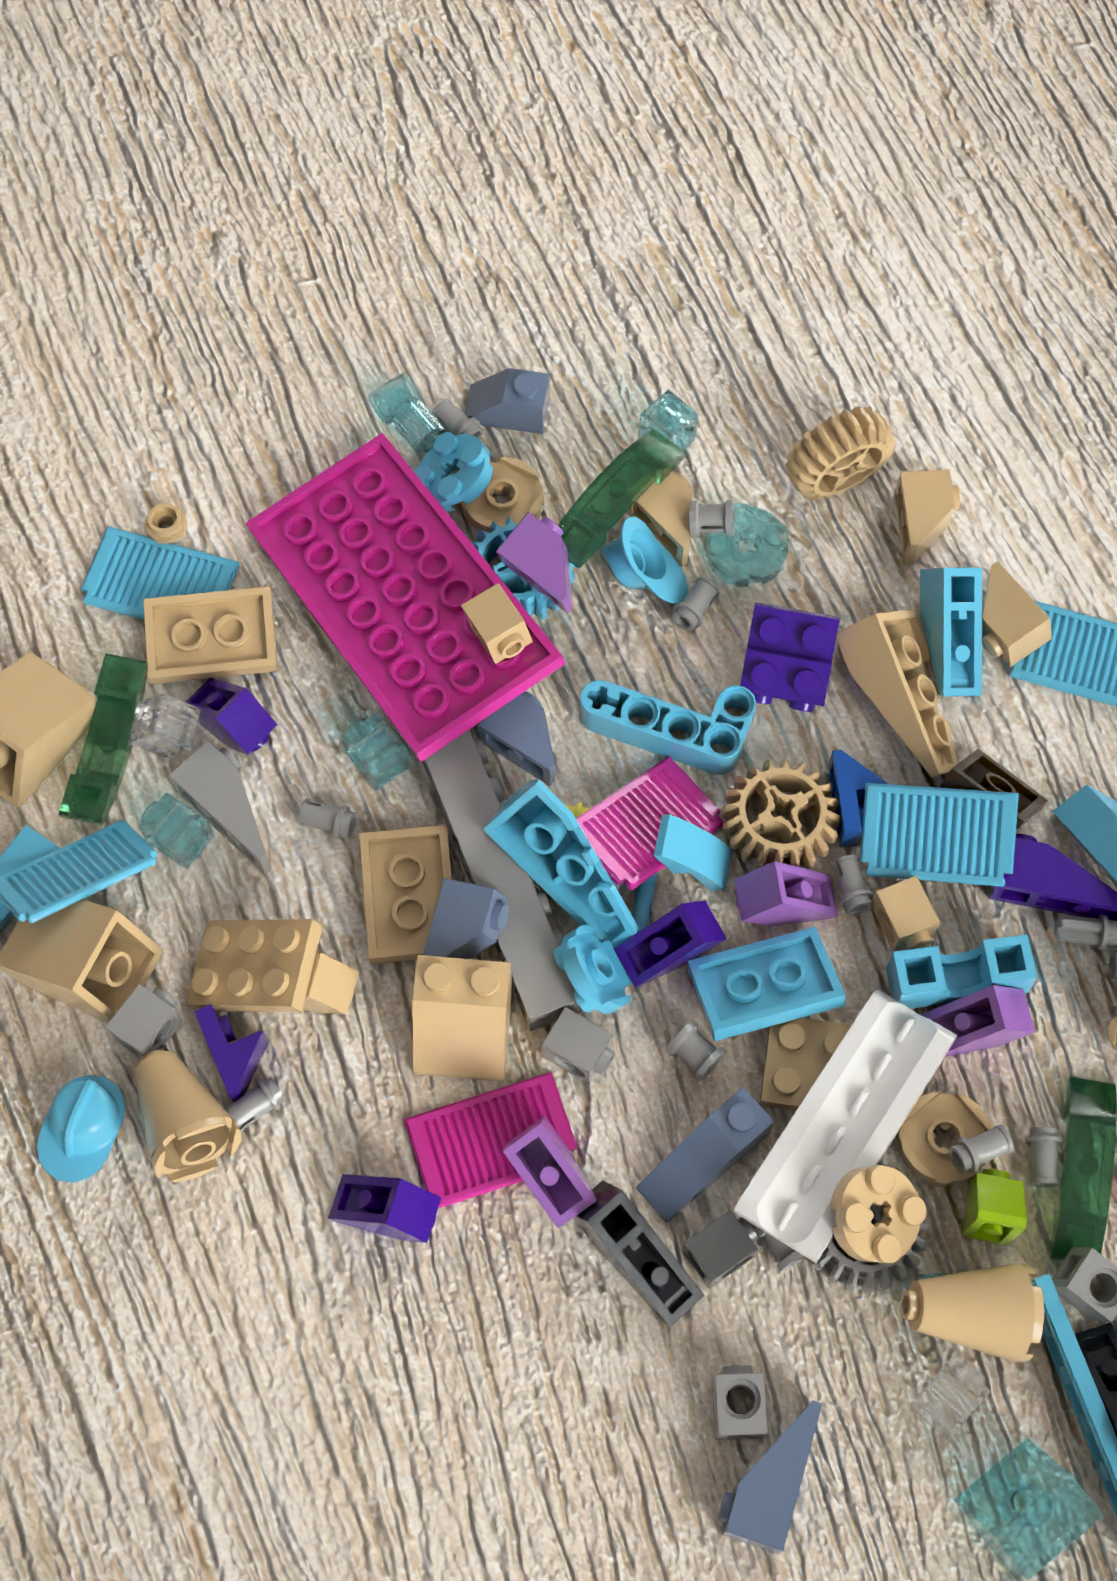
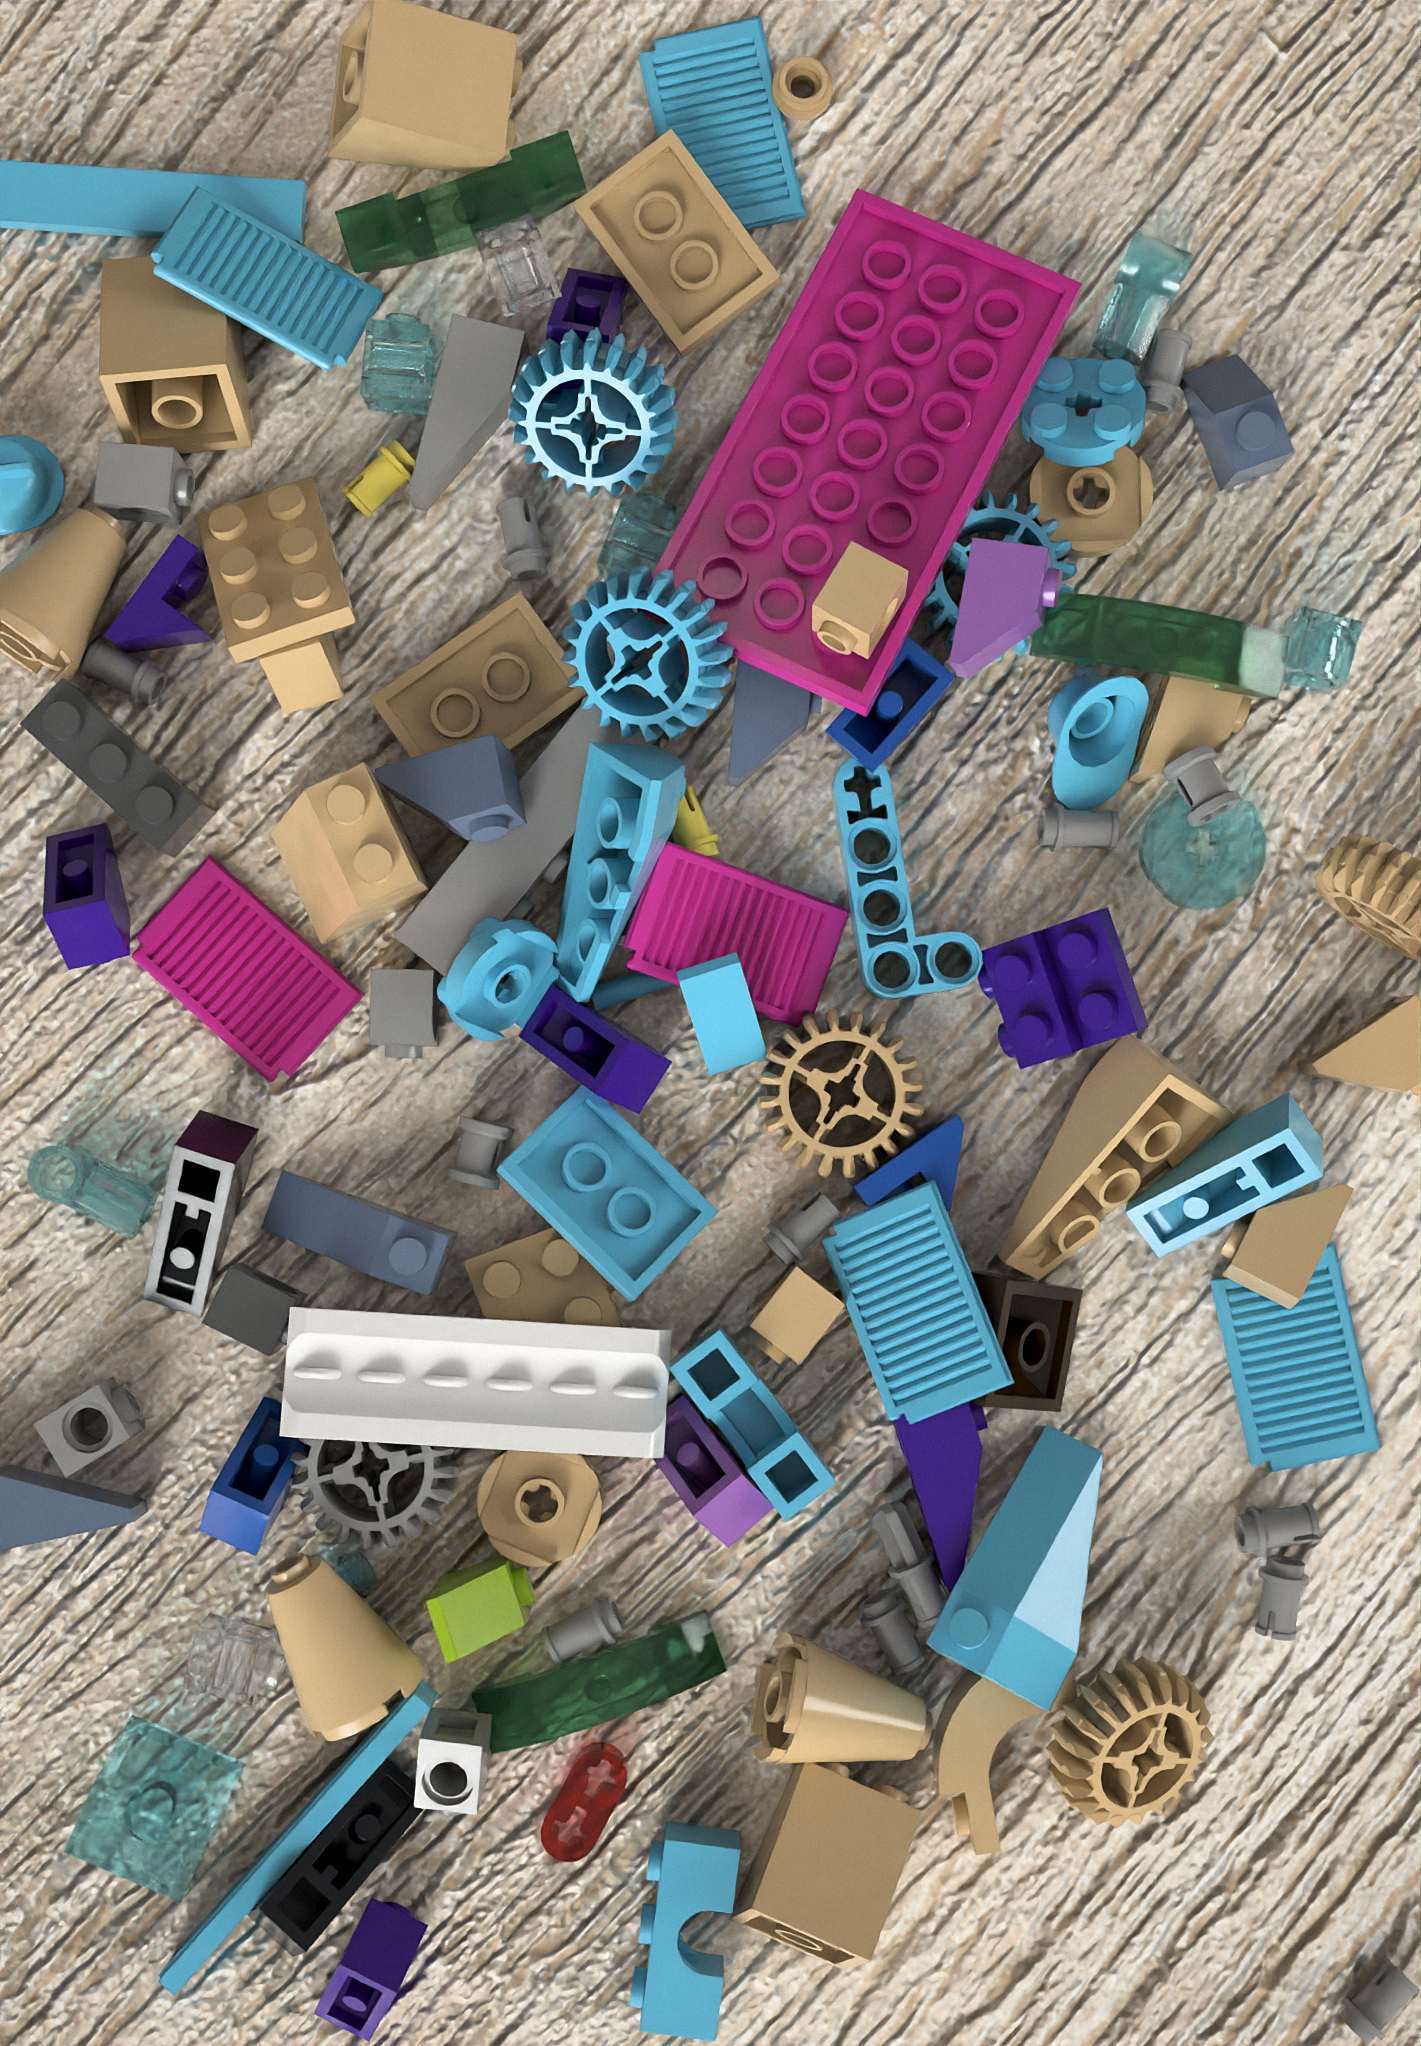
camera: 60 degrees right, 20 degrees up
medium lavender slope [502,1115,597,1228] -> none
medium lavender slope [734,861,838,927] -> none
tan plate [830,1165,926,1263] -> none
light grey pin [949,1125,1014,1174] -> none
none -> dark grey brick [20,677,216,858]
none -> clear light blue piece [27,1142,160,1240]
none -> blue slope [199,1396,310,1556]
none -> light yellow pin [341,440,415,519]
none -> medium azure gear [508,327,679,500]
none -> medium azure gear [560,566,735,742]
none -> blue slope [825,636,956,774]

